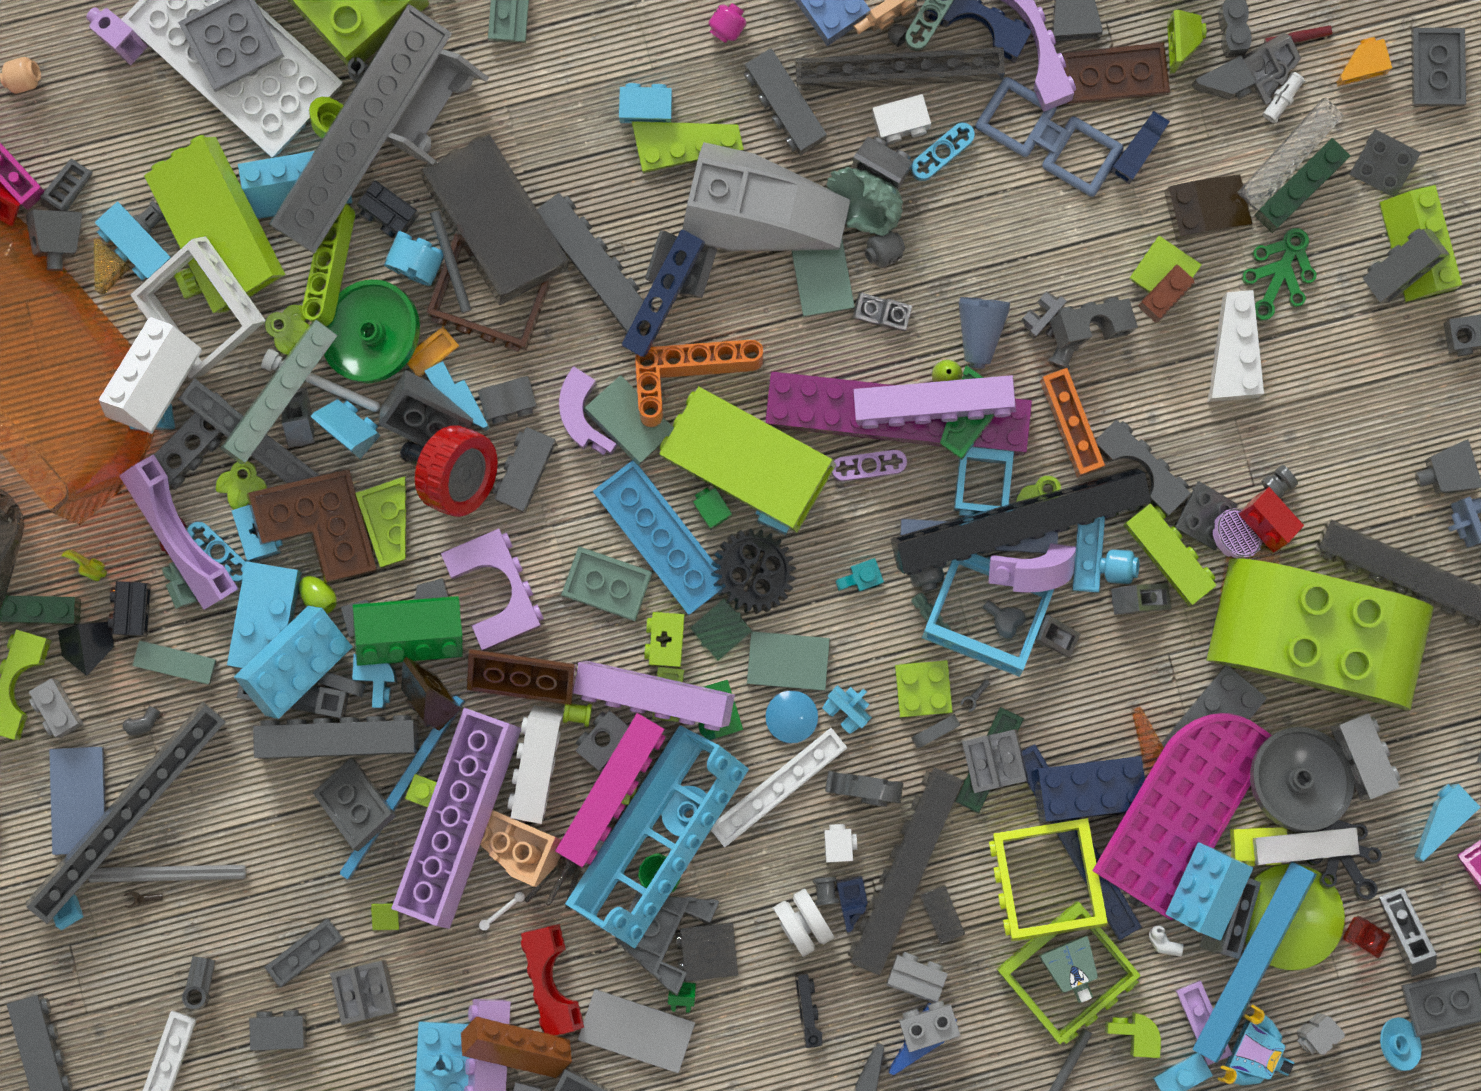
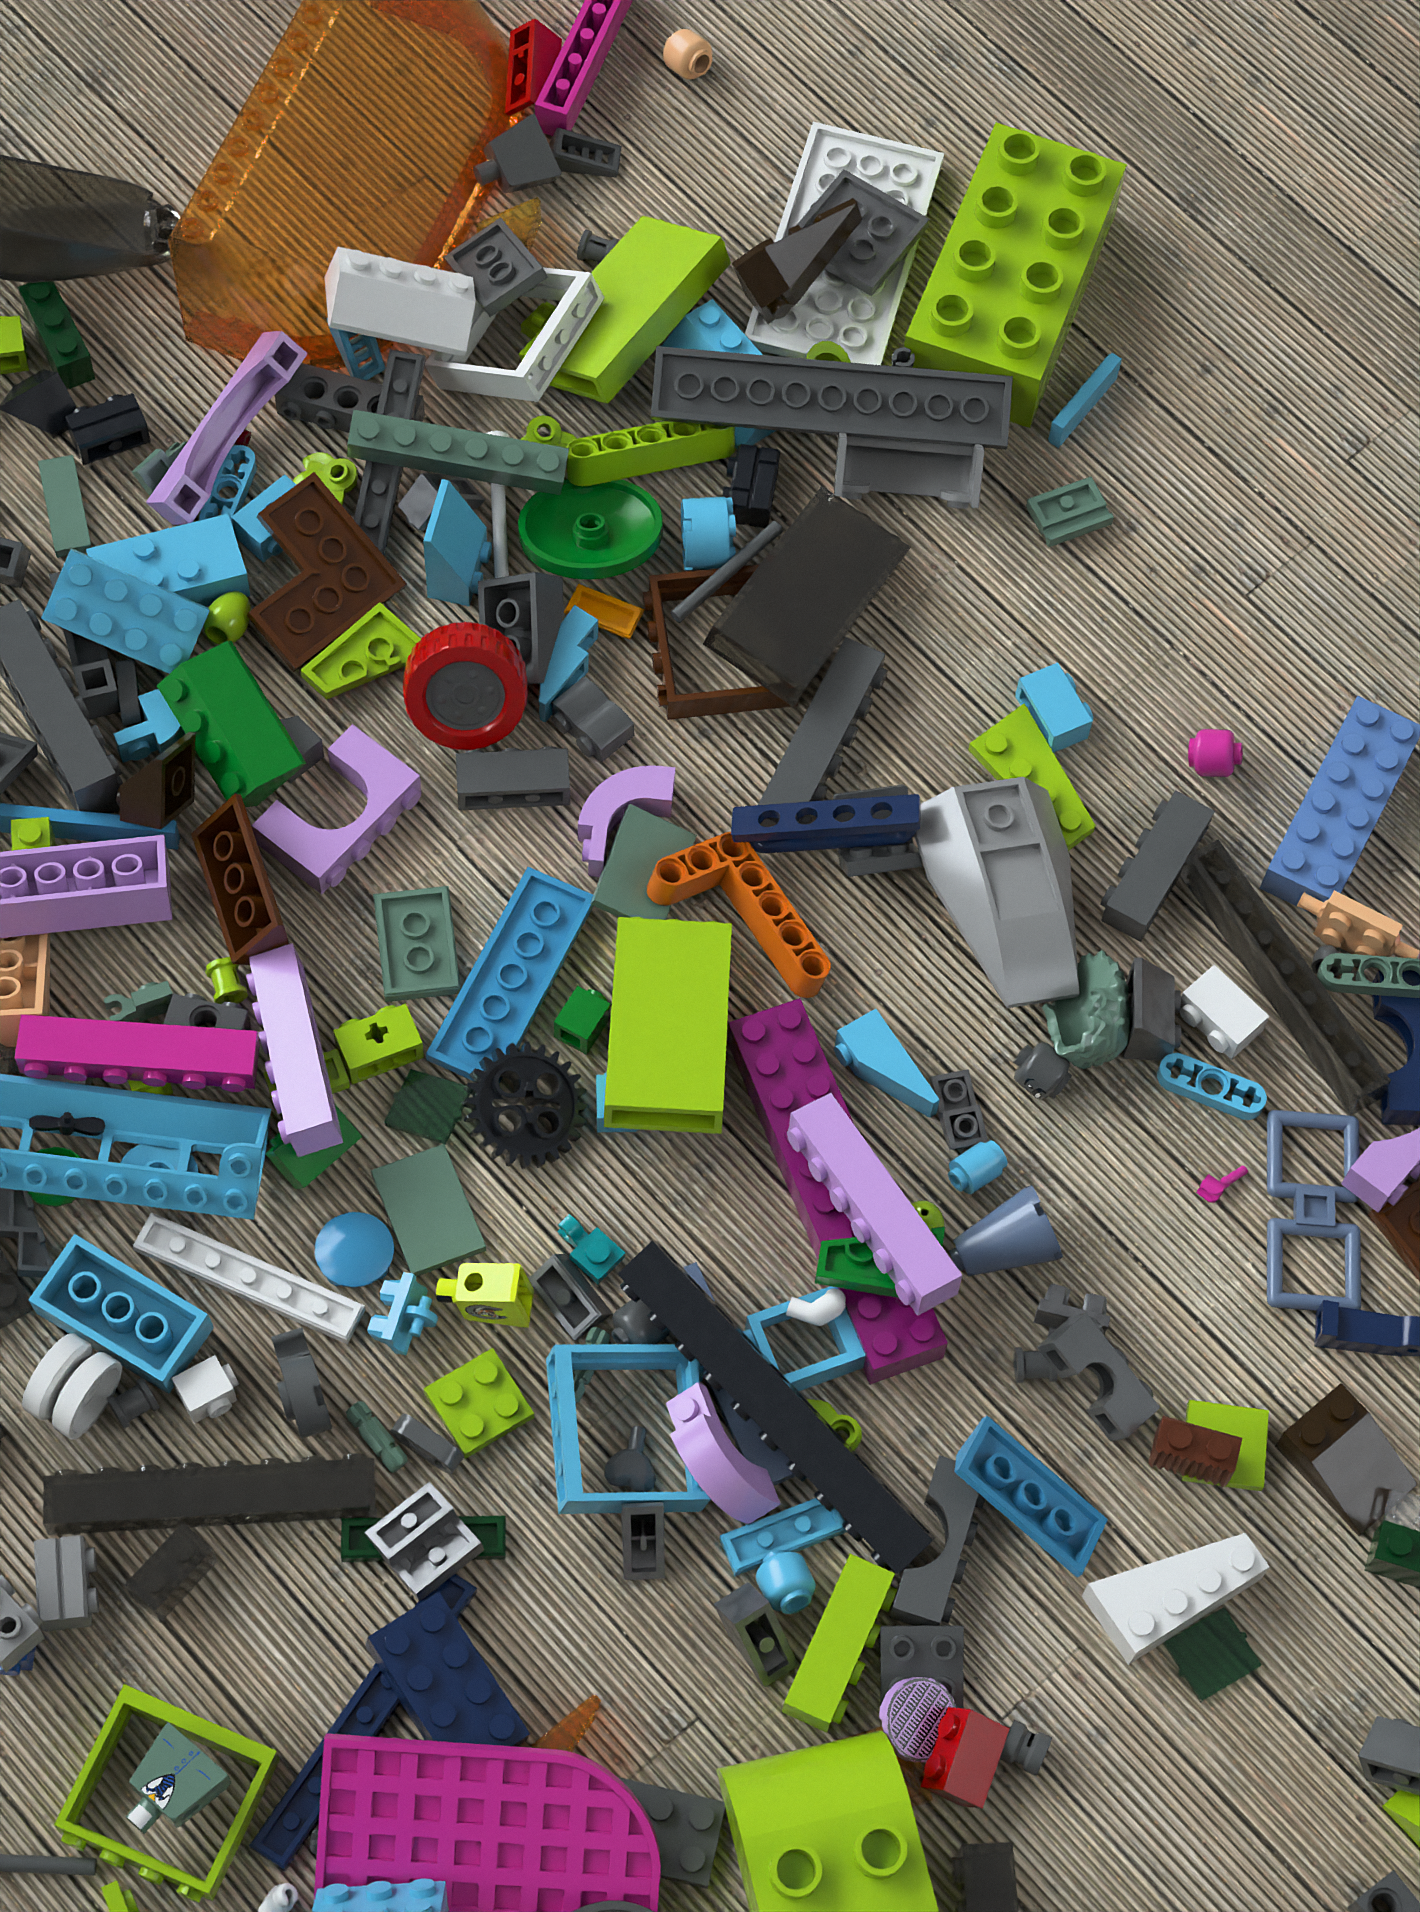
camera: 60 degrees right, 20 degrees down
lime plate [61,550,107,581] -> none
lavender torso [86,7,148,66] -> none
medium azure brick [95,201,171,281] -> none
white wedge [507,705,564,824] -> none
sand green tile [791,240,855,318] -> none
lavender beam [832,450,907,482] -> none
dark blue slope [836,876,868,933] -> none
dark grey hand [961,679,990,712] -> none
neon yellow window [989,818,1108,942] -> none
orange brick [1040,368,1105,478] -> none
green plant [1242,228,1317,321] -> none
none -> medium azure brick [28,1234,214,1394]
none -> black piece [29,1112,105,1136]
none -> sand green plate [103,981,173,1022]
none -> sand green axle [346,1401,408,1473]
none -> neon yellow torso [436,1263,534,1328]
none -> dark grey plate [443,217,548,317]
none -> dark grey slope [528,1254,612,1340]
none -> dark brown wedge [732,198,862,324]
none -> white arm [786,1288,846,1326]
none -> medium azure slope [834,1009,940,1118]
none -> medium azure brick [948,1140,1007,1194]
none -> dark azure slope [954,1416,1108,1578]
none -> clear green piece [1164,1607,1262,1702]
none -> dark pink hand [1196,1165,1248,1203]

